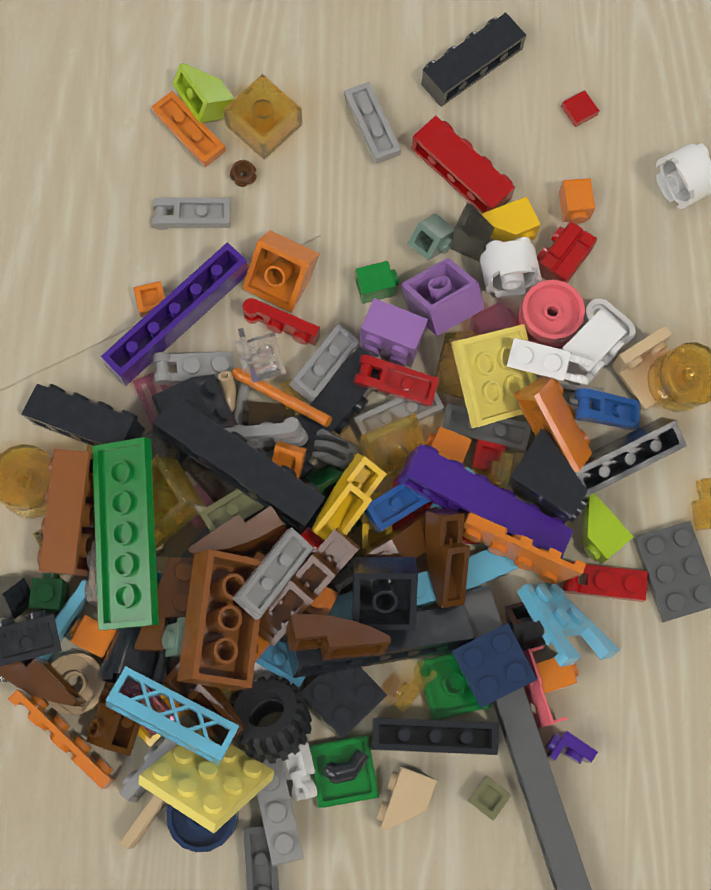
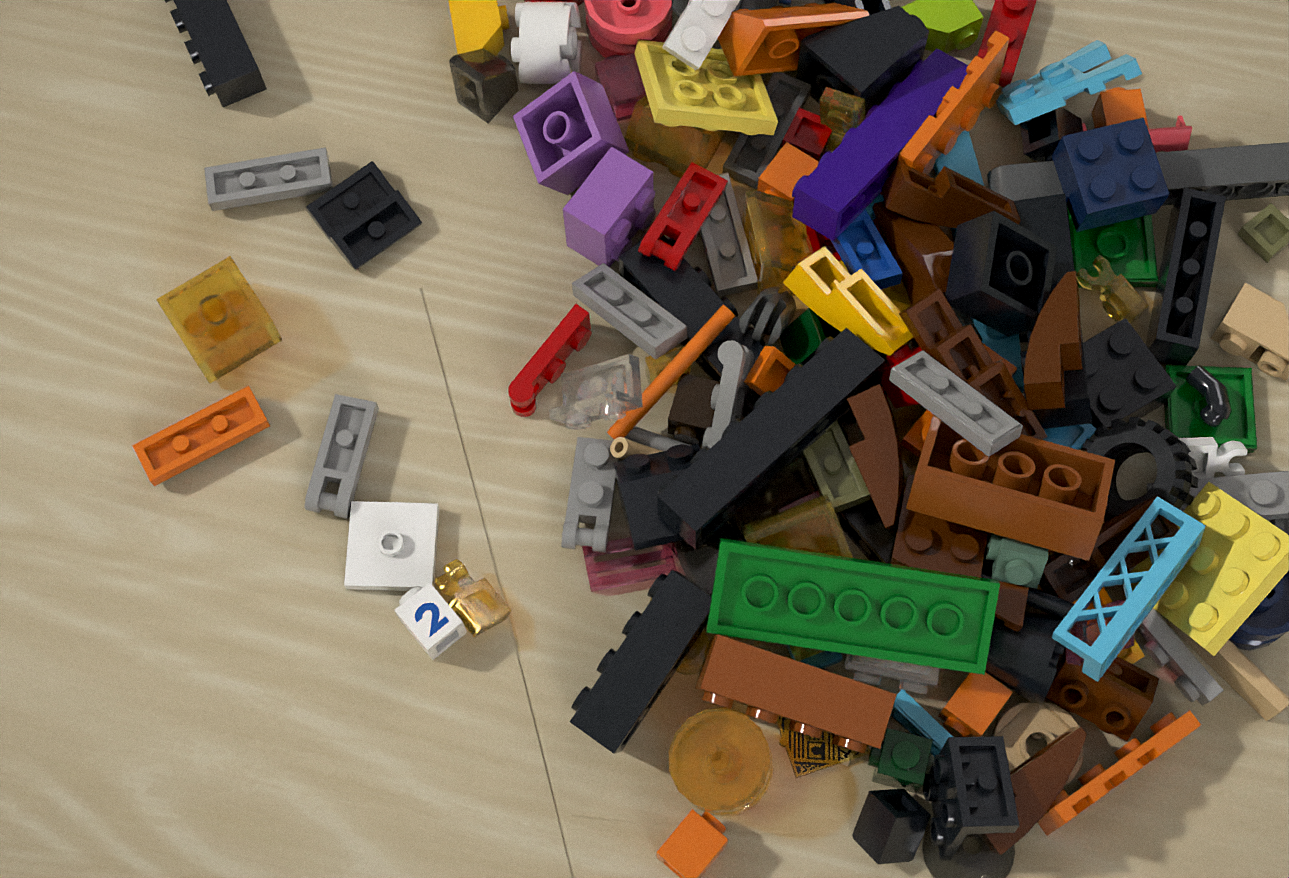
camera: 70 degrees left, 5 degrees down
dark purple brick [100,242,248,386] -> none
orange plate [133,281,165,317] -> none
lime slope [172,63,234,123] -> none
reddish brown plate [230,160,257,187] -> none
orange slope [242,230,320,313] -> none
green brick [355,261,399,304] -> none
sand green brick [407,214,457,260] -> none
red brick [411,115,515,213] -> none
dark purple bracket [546,731,598,764] -> none
none -> black slope [306,161,422,271]
none -> white plate [344,501,440,591]
none -> white brick [394,582,467,660]
none -> clear yellow plate [435,559,512,637]

